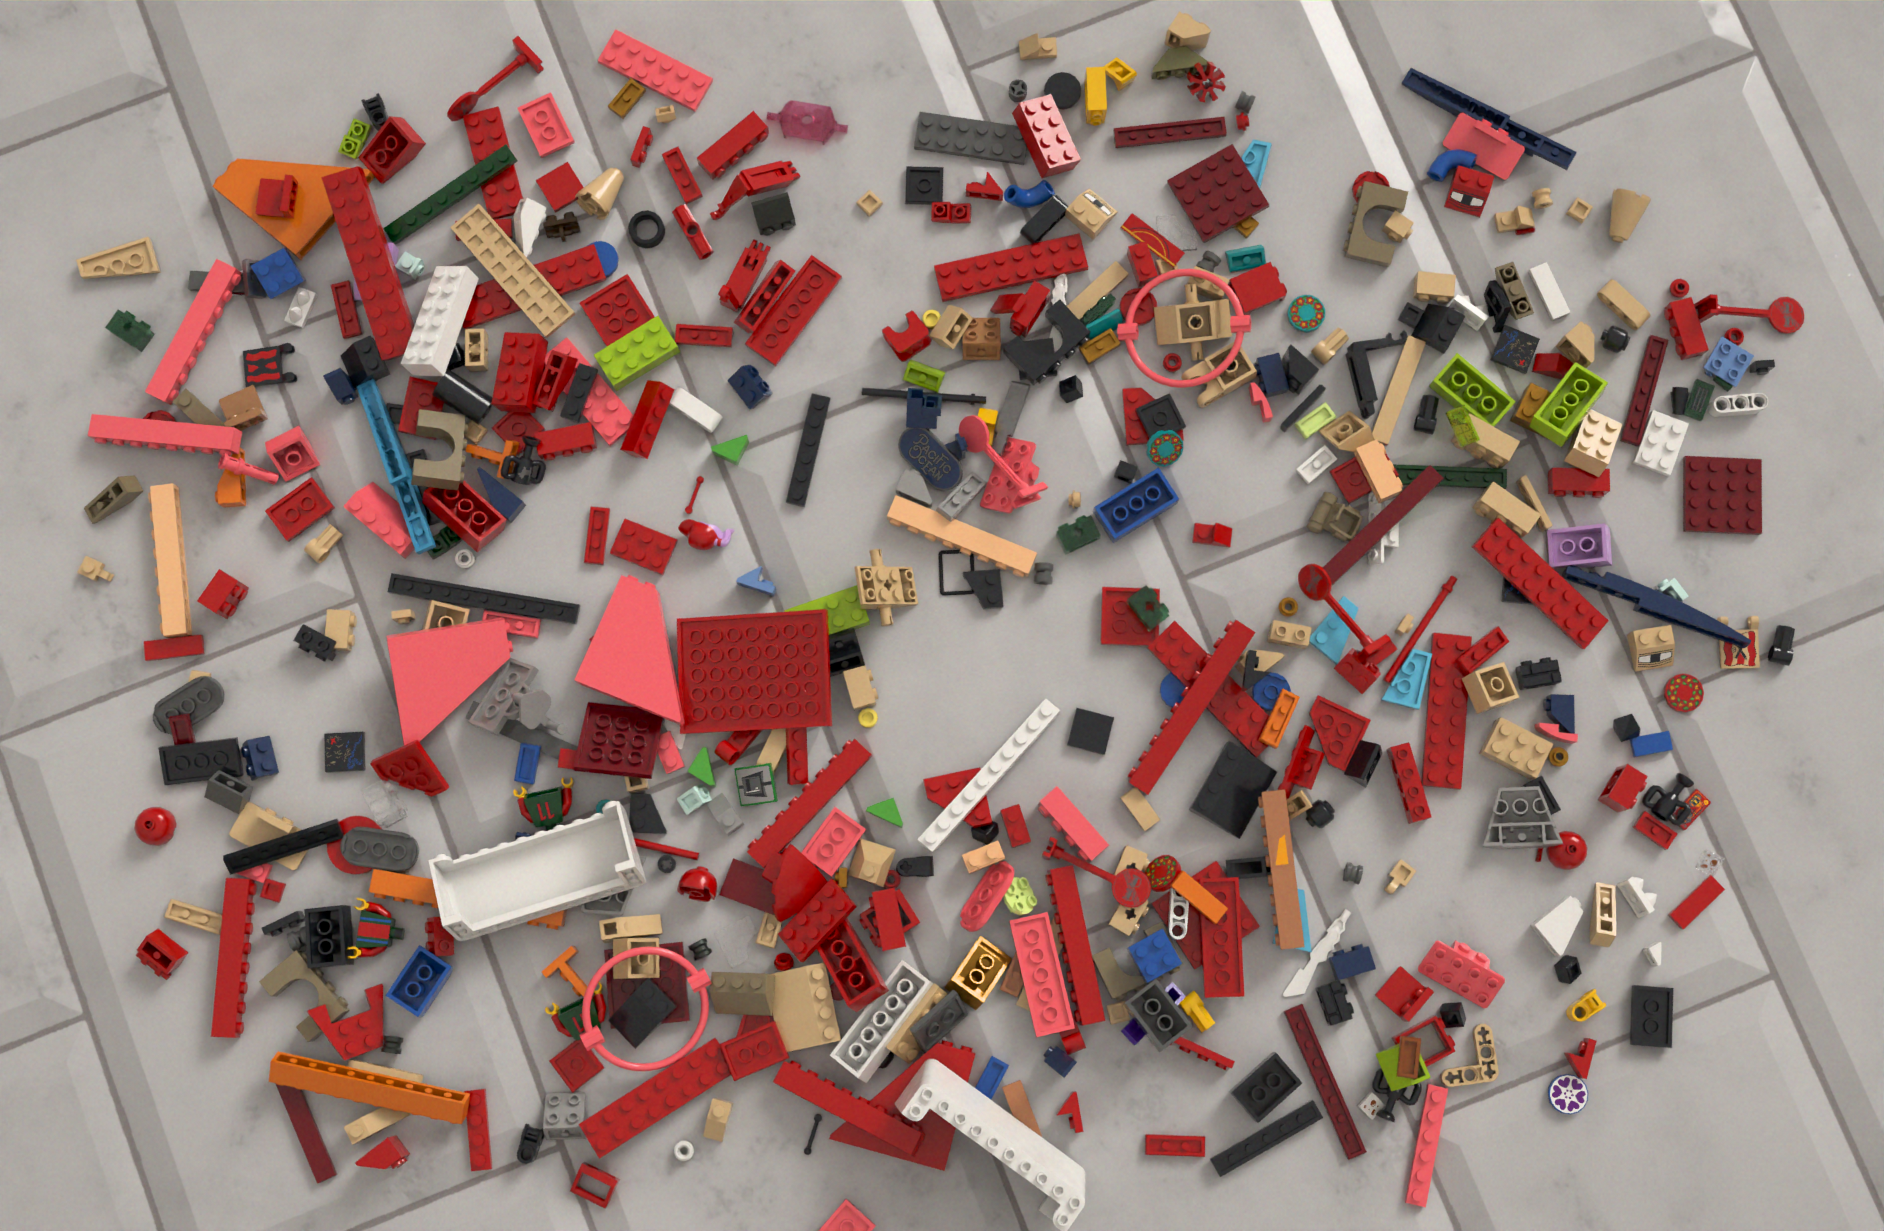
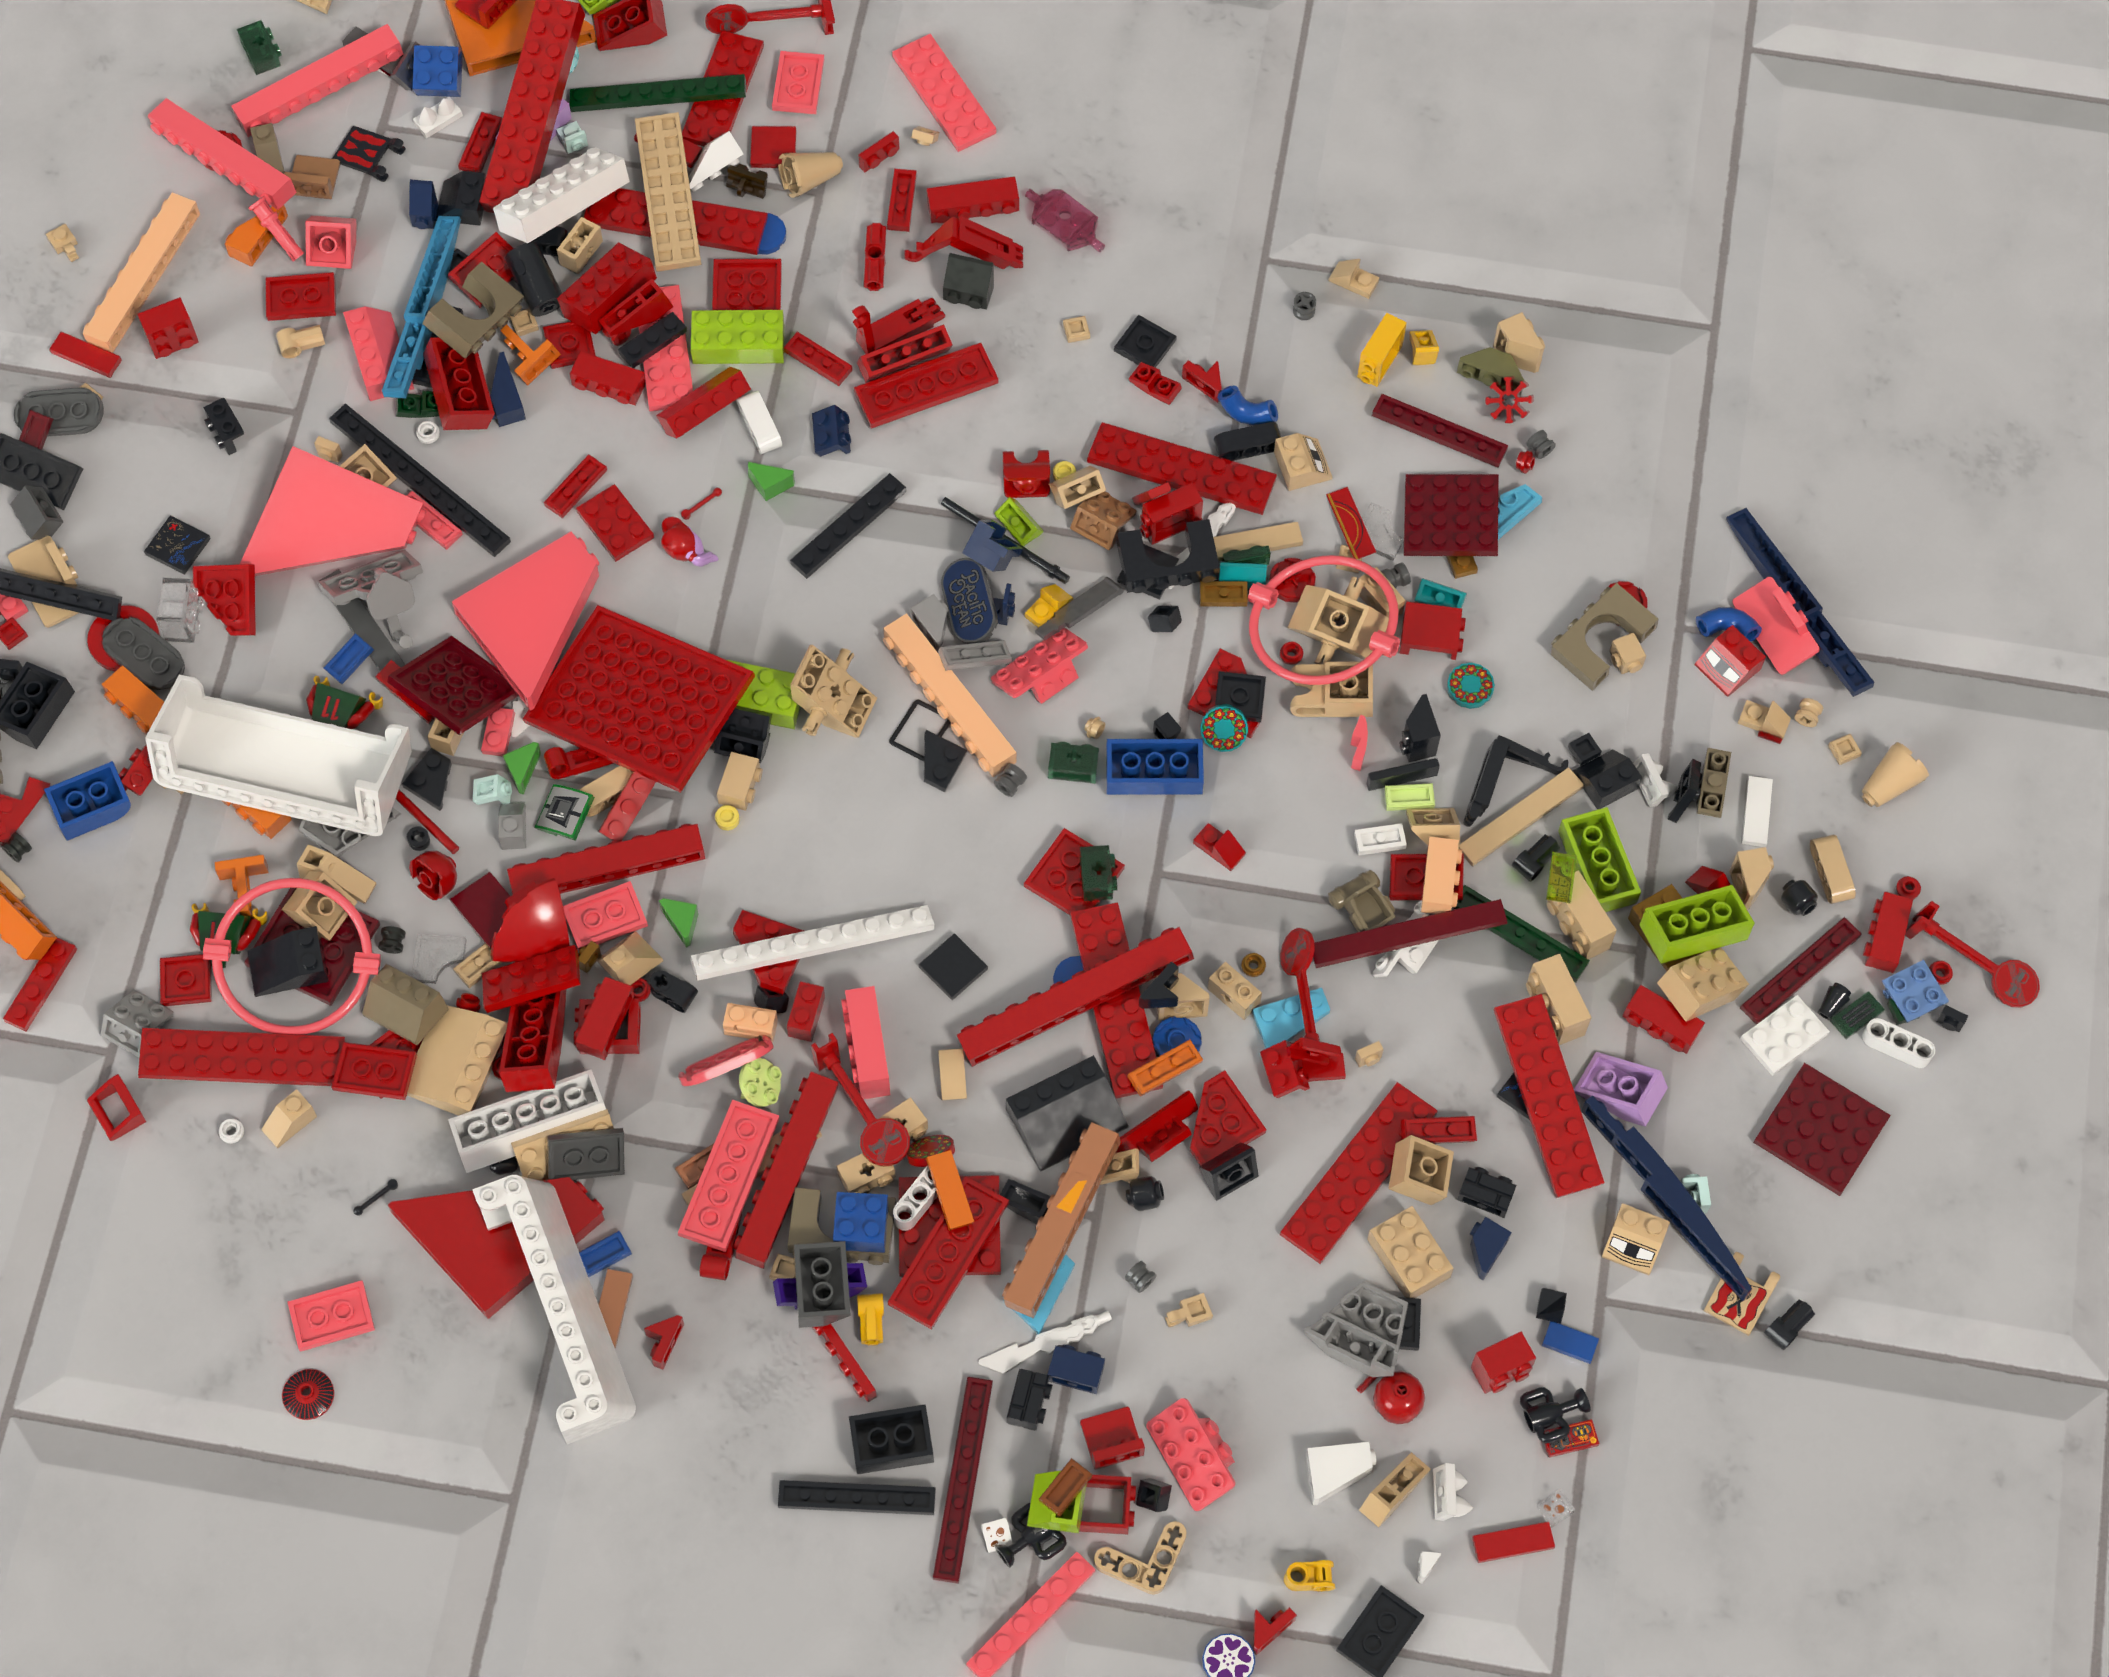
camera: 30 degrees right, 15 degrees down
dark tan slope [84,475,143,524] -> none
dark blue bracket [241,735,279,781] -> none
tan brick [325,609,357,651] -> none
torso [346,898,405,959] -> none
black piece [501,435,546,485] -> none
black piece [517,1123,545,1164] -> none
pearl gold plate [608,78,646,119] -> none
black tyre [628,210,665,249] -> none
medium blue slope [736,566,776,596] -> none
red brick [773,1060,925,1157] -> none
dark grey plate [914,112,1027,165] -> none
pearl gold slope [944,936,1012,1010] -> none
coral piece [959,415,1048,509] -> none
brick [1012,94,1081,179] -> none
dark blue slope [1043,1046,1077,1078] -> none
black tile [1044,72,1081,110] -> none
red brick [1127,241,1158,288] -> none
red tile [1145,1134,1205,1157] -> none
dark blue brick [1253,353,1289,398] -> none
tan piece [1311,327,1349,365] -> none
medium azure wing [1381,649,1432,710] -> none
red bar [1383,576,1458,683] -> none
red brick [1386,742,1432,824] -> none
tan brick [1413,271,1456,304] -> none
black tile [1490,325,1540,374] -> none
tan tile [1516,475,1553,532] -> none
coral slope [1535,723,1578,744] -> none
pearl gold plate [1548,747,1568,767] -> none
black slope [1554,955,1582,984] -> none
red plate [1633,811,1678,850] -> none
tile [1663,674,1704,713] -> none

